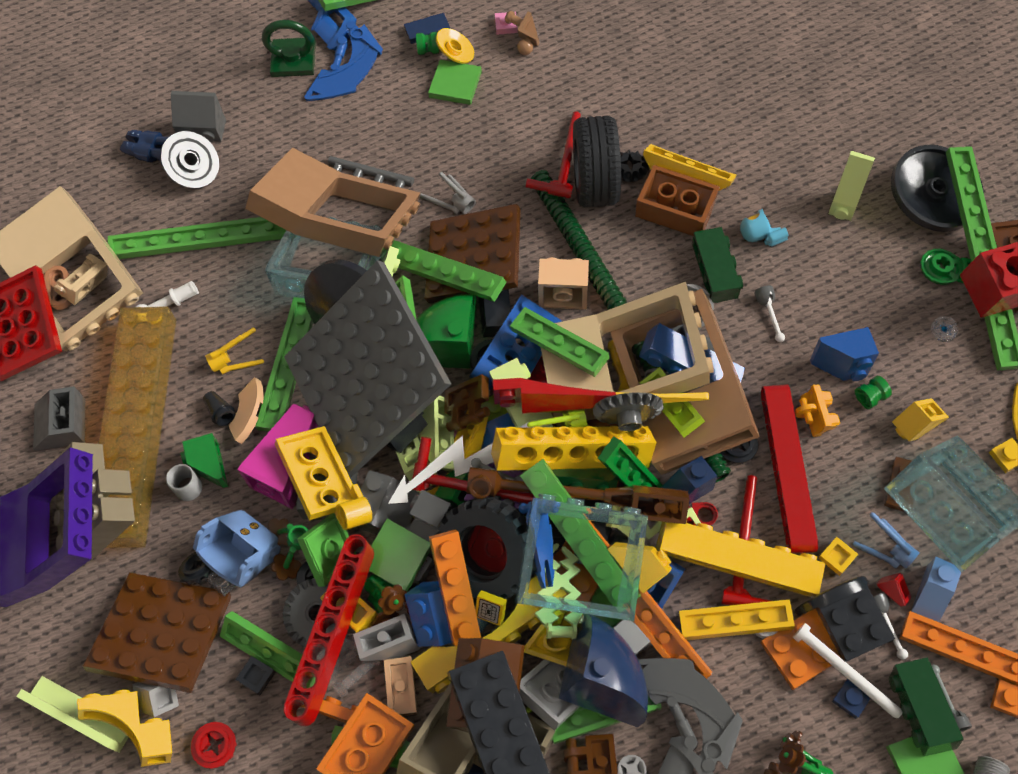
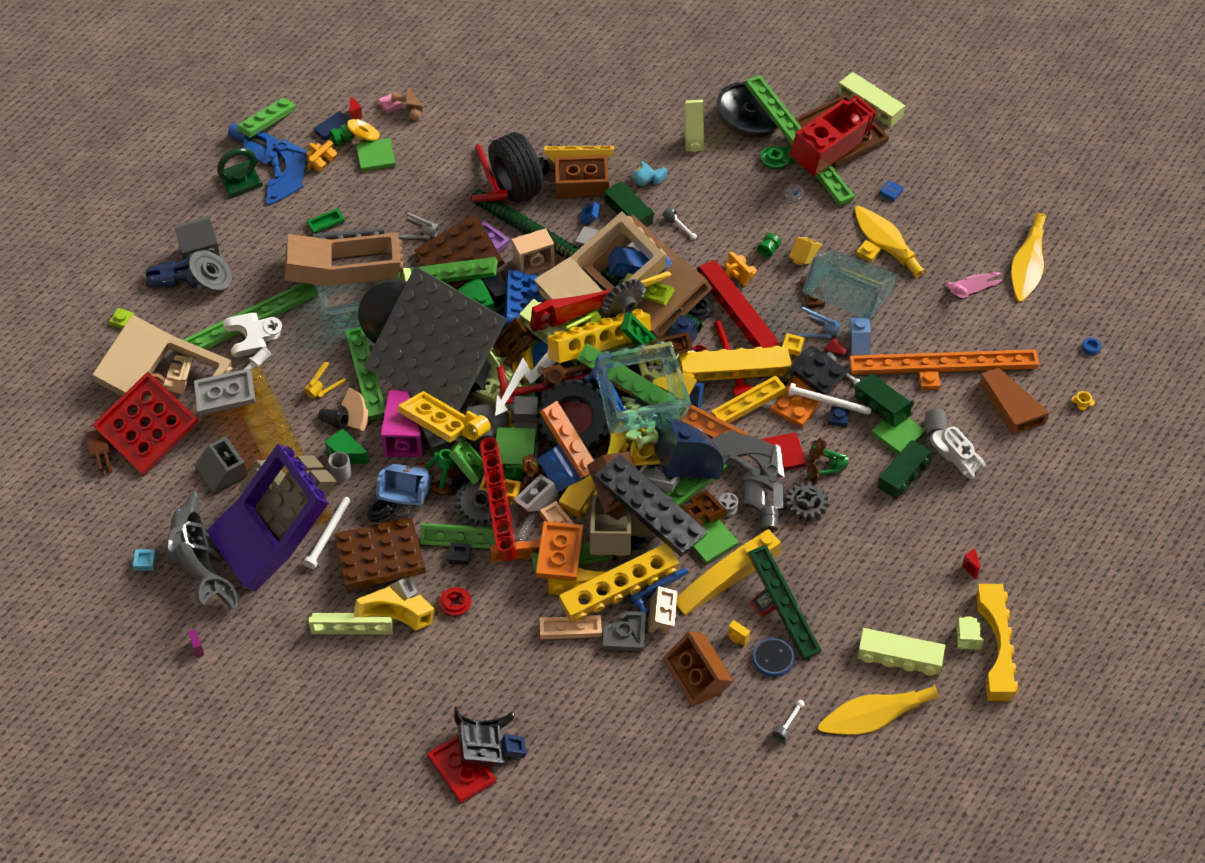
camera: 30 degrees left, 10 degrees down
tile [475,590,507,626] -> none
bright green plate [510,307,610,377] -> none
blue slope [810,327,879,381] -> none
none -> lime plate [109,308,135,329]
none -> light grey plate [194,368,256,416]
none -> white piece [223,313,282,358]
none -> white bar [303,497,350,569]
none -> light orange hips [306,140,337,172]
none -> green tile [306,208,346,234]
none -> red slope [349,97,362,120]
none -> medium lavender plate [482,221,510,252]
none -> light grey panel [576,226,599,248]
none -> blue plate [580,201,600,225]
none -> red tile [761,432,807,471]

